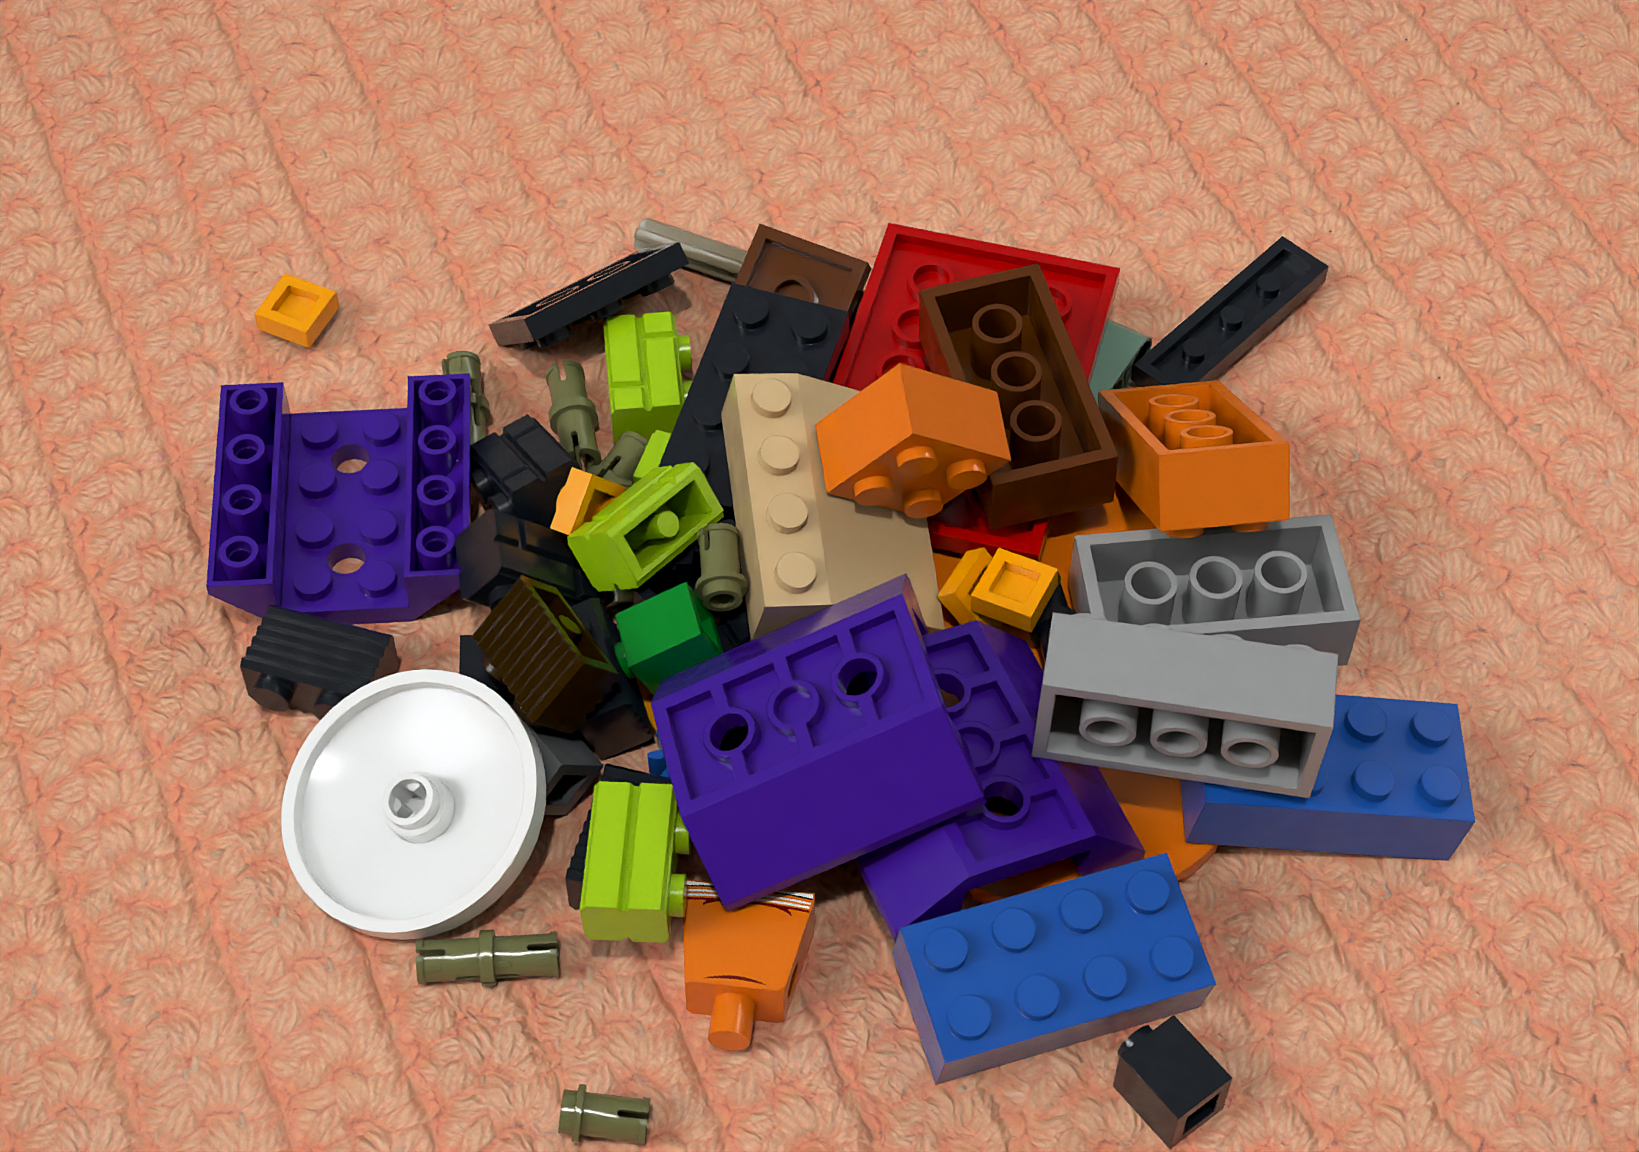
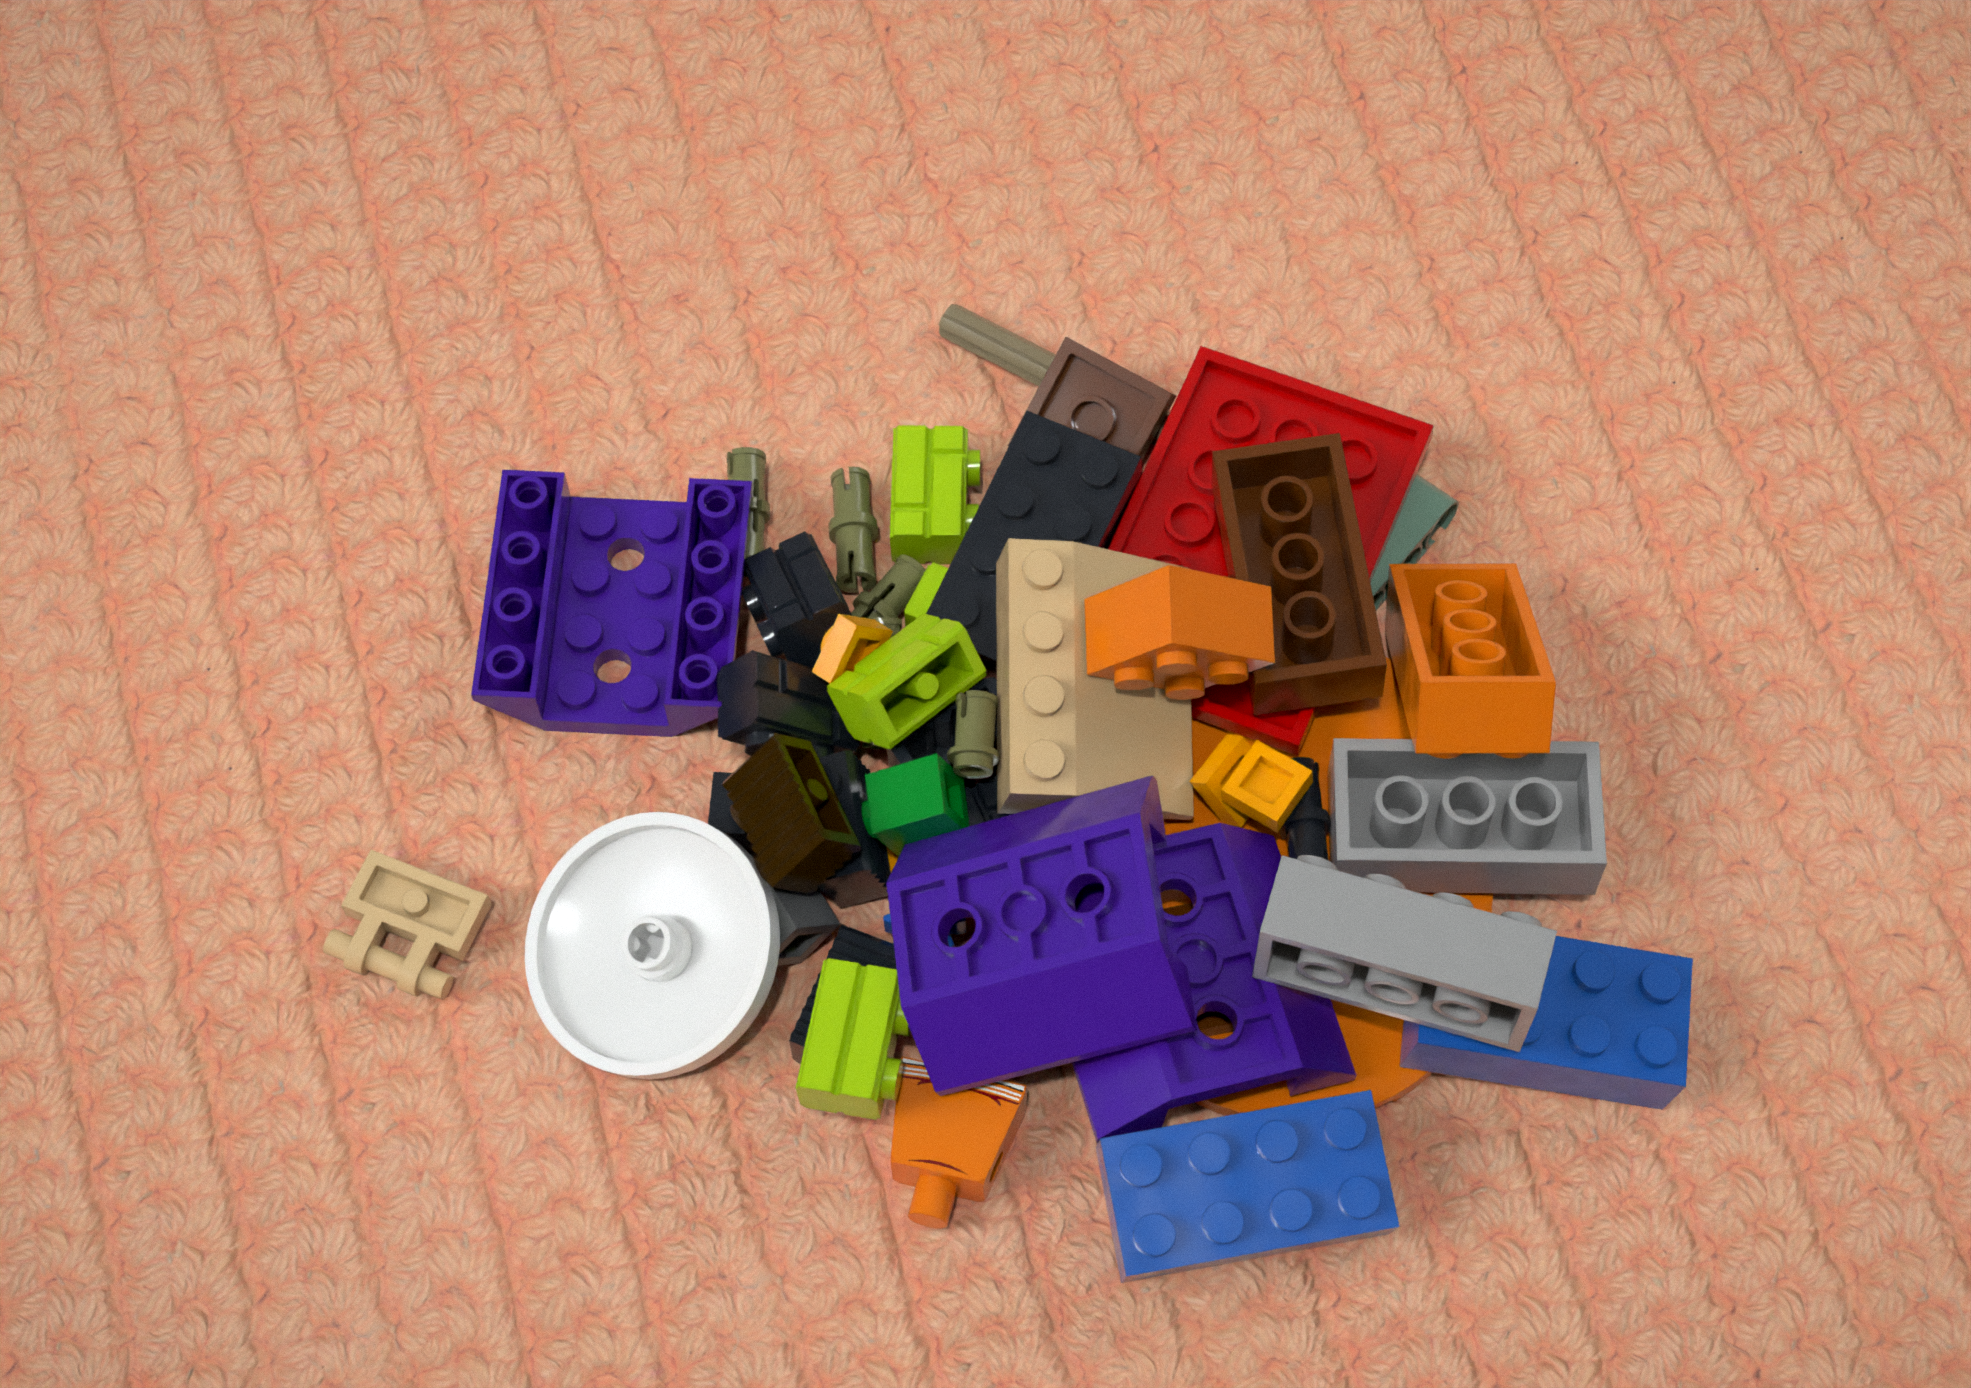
camera: 10 degrees right, 10 degrees up
black brick [240,604,399,720] -> none
light orange plate [254,273,339,348] -> none
olive pin [415,929,560,987] -> none
black plate [488,242,689,351] -> none
olive pin [558,1084,651,1145] -> none
black brick [1113,1015,1232,1149] -> none
black plate [1131,236,1329,387] -> none
none -> tan plate [323,850,492,1000]

